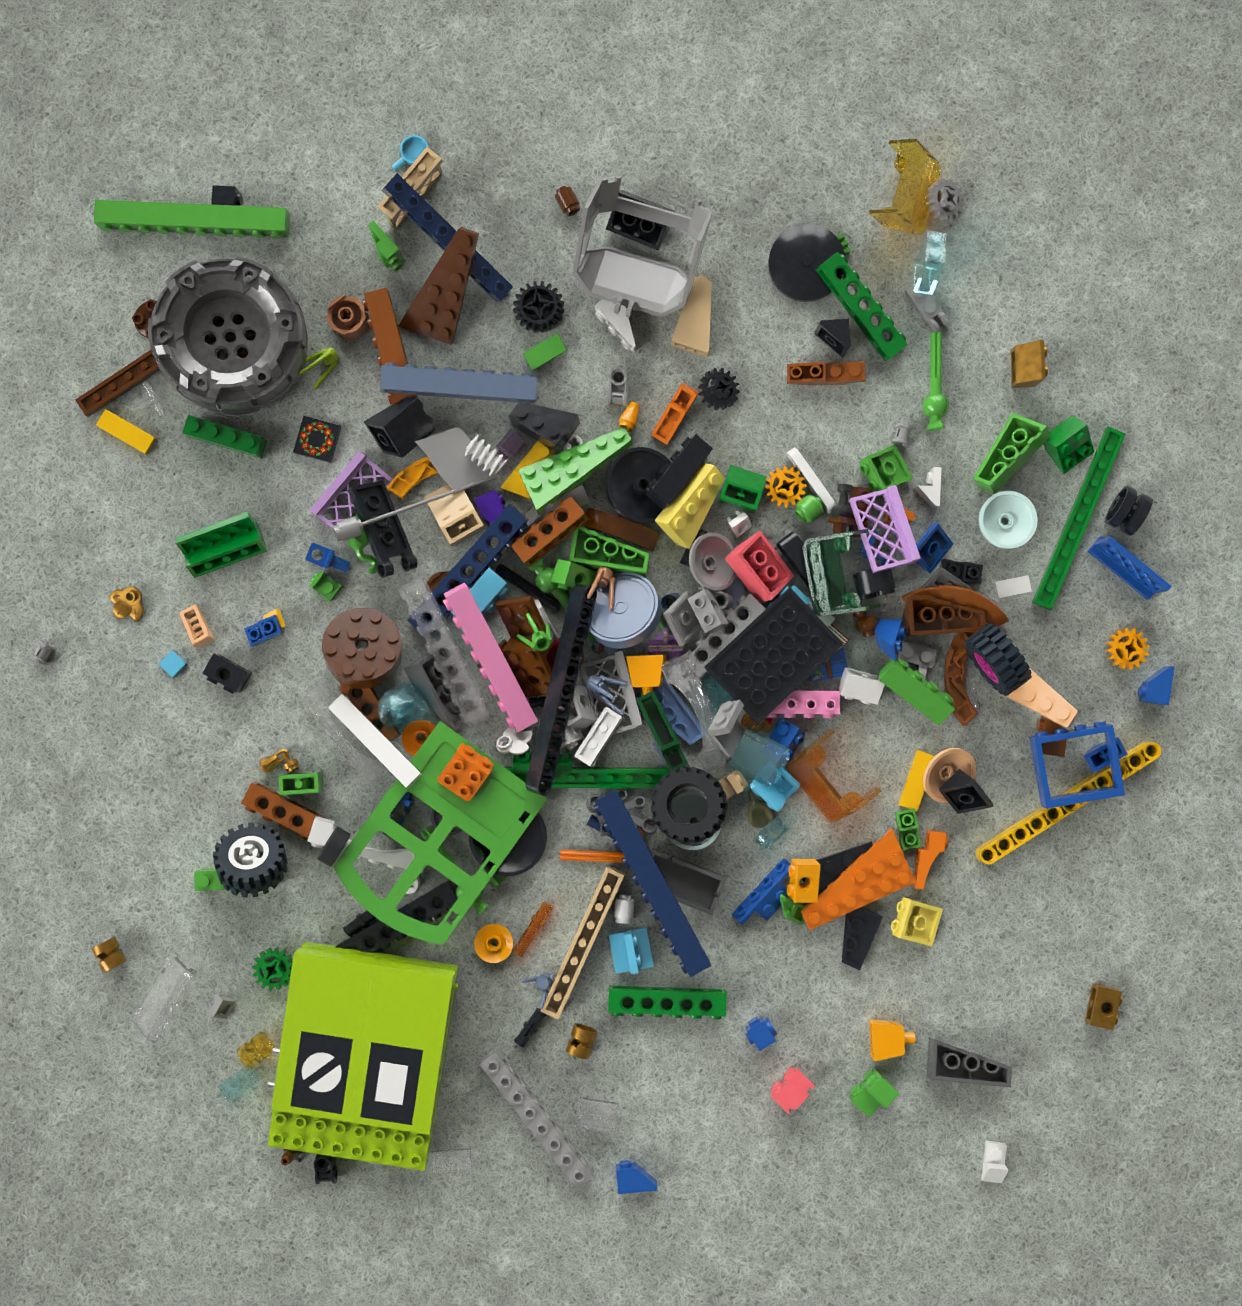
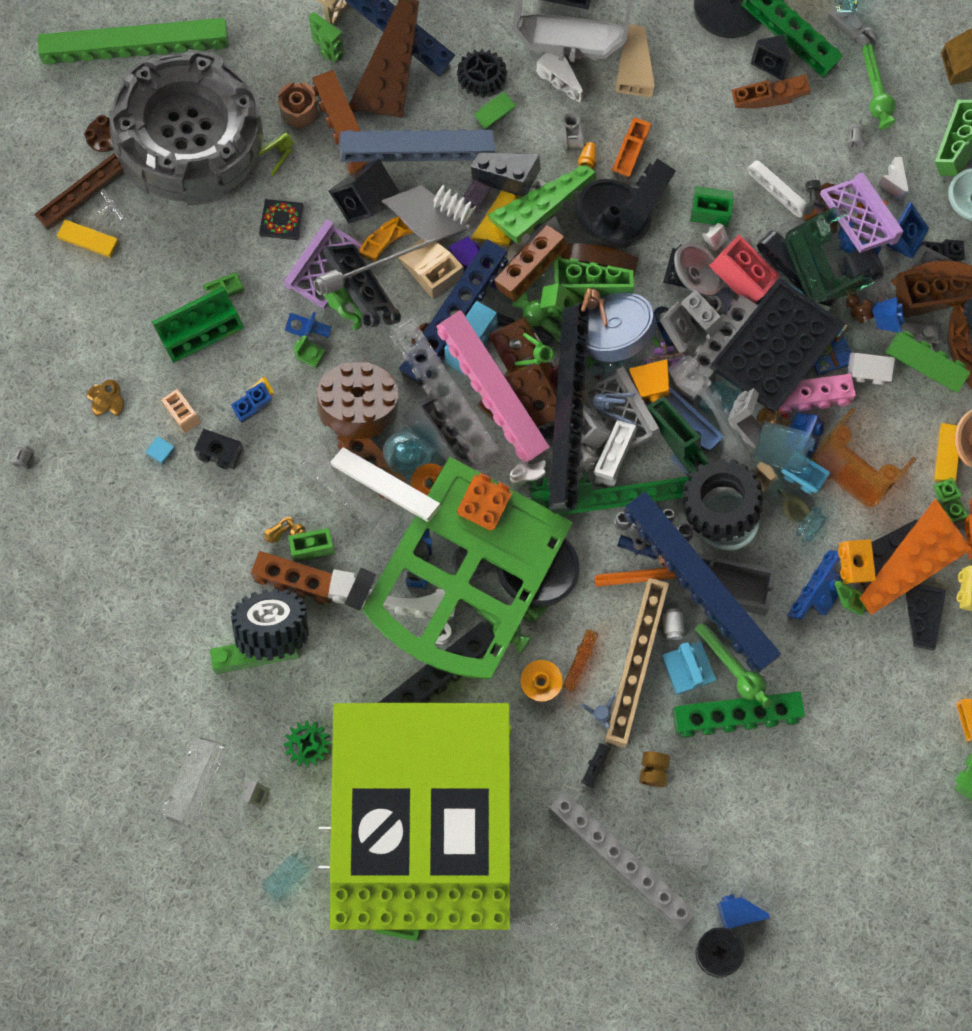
camera: 15 degrees left, 15 degrees down
pearl gold wheel [91,937,127,973] -> none
green brick [182,415,267,459] -> none
black brick [211,185,243,206] -> none
clear yellow wheel [237,1031,274,1069] -> none
reddish brown piece [281,1149,308,1166] -> none
black piece [314,1154,338,1184] -> none
black pin [343,910,376,937] -> none
light yellow wedge [655,463,725,549] -> none
black gear [698,368,740,411] -> none
blue brick [745,1017,777,1051] -> none
light orange gear [764,466,807,508] -> none
coral brick [770,1066,815,1114] -> none
bright green head [795,495,824,523] -> none
bright green plate [859,444,913,493] -> none
none -> bright green tile [203,272,244,297]
none -> bright green piece [695,622,773,709]
none -> black wheel [695,927,745,978]

